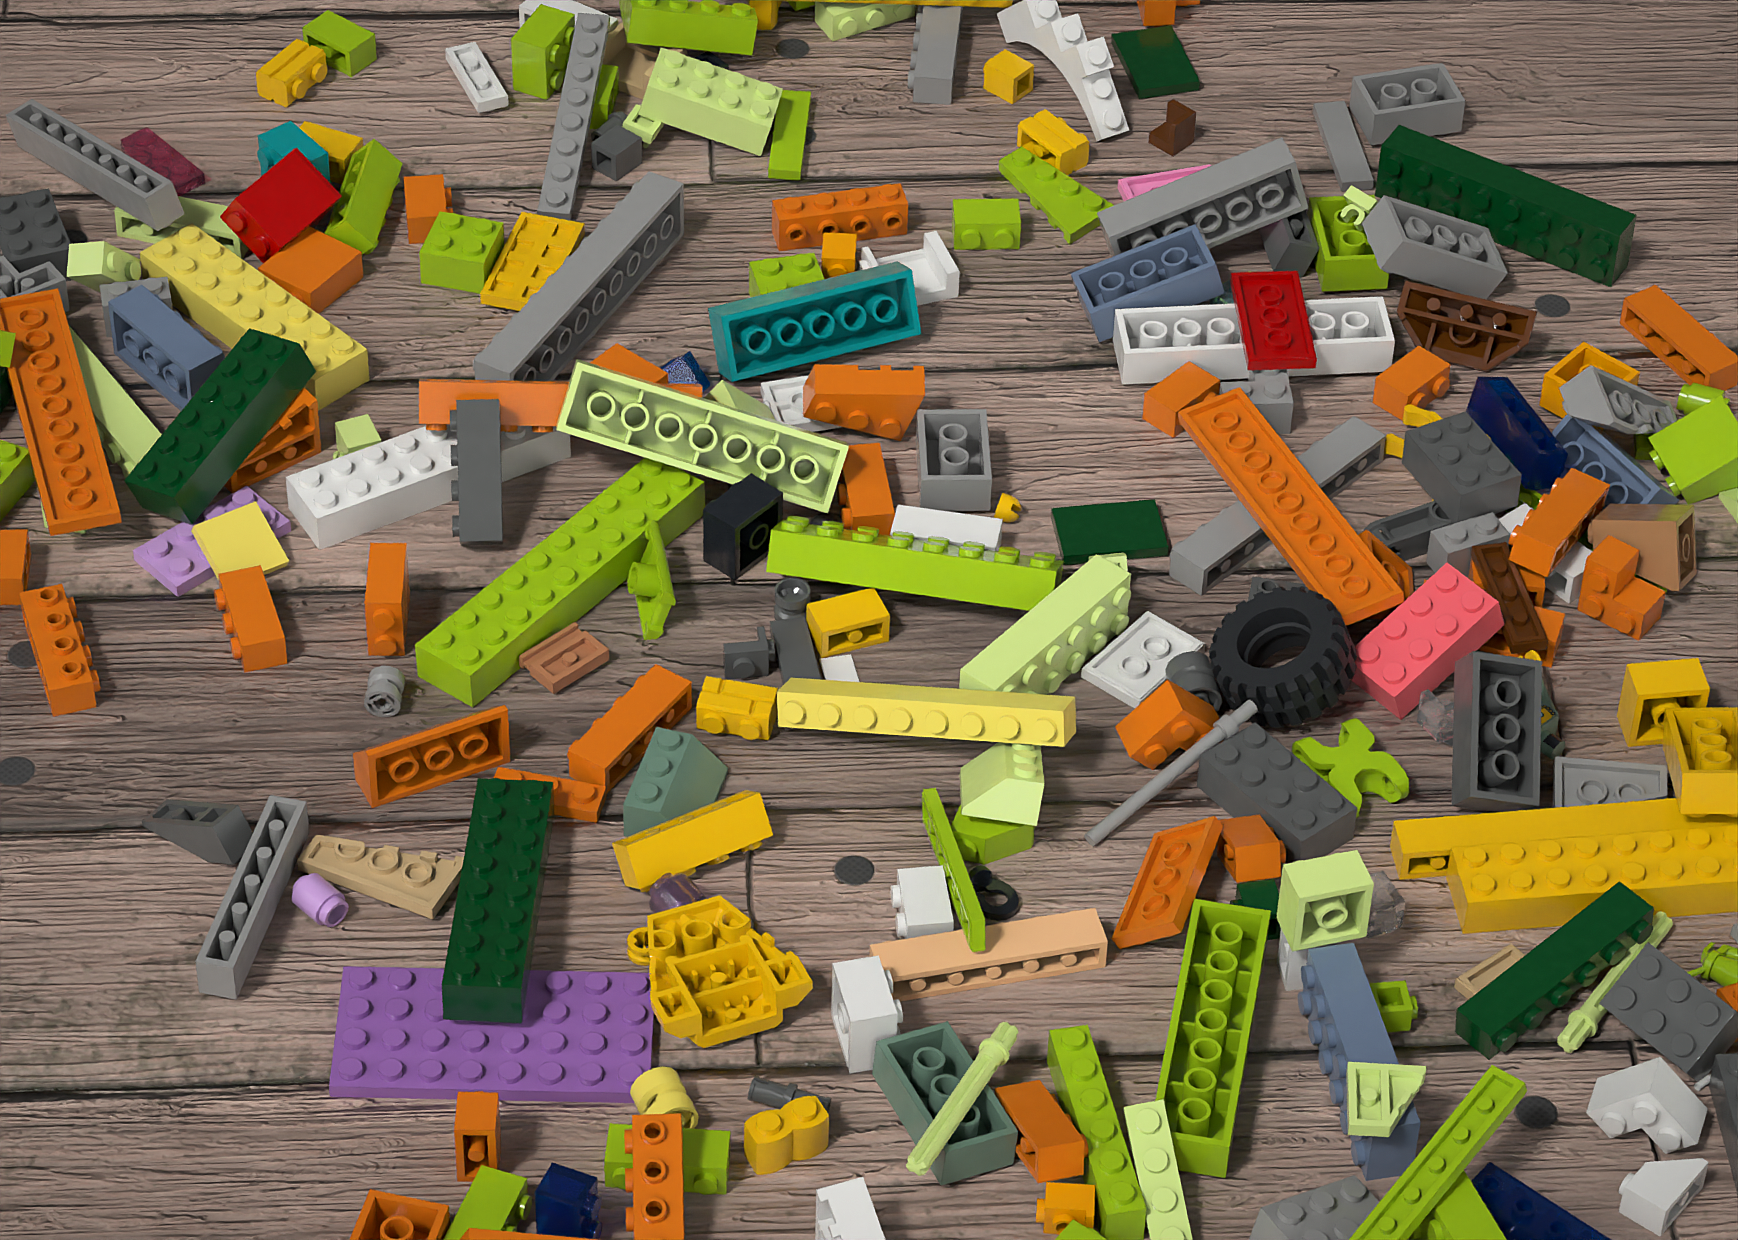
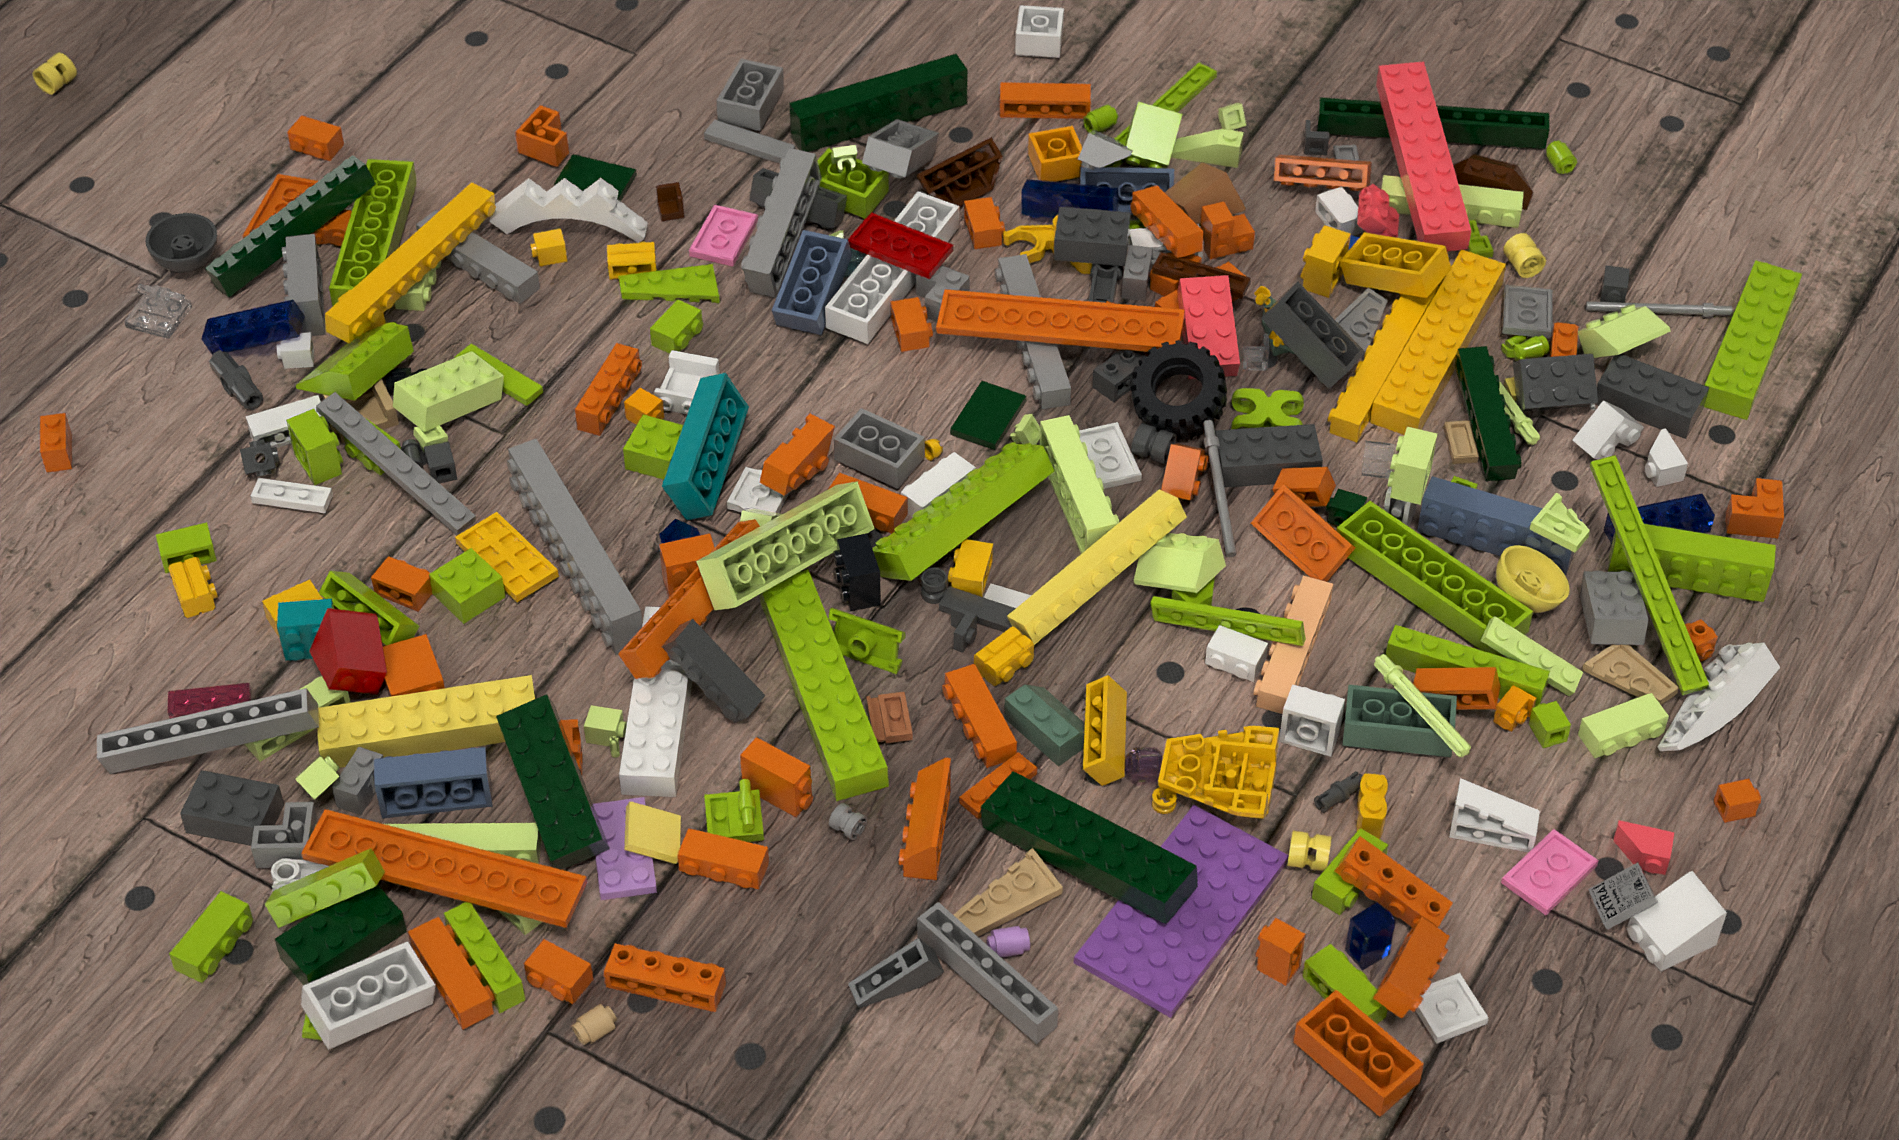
camera: 55 degrees left, 5 degrees up
none -> dark grey brick [240,439,280,477]
none -> lime plate [704,779,764,842]
none -> light yellow piece [1496,545,1570,613]

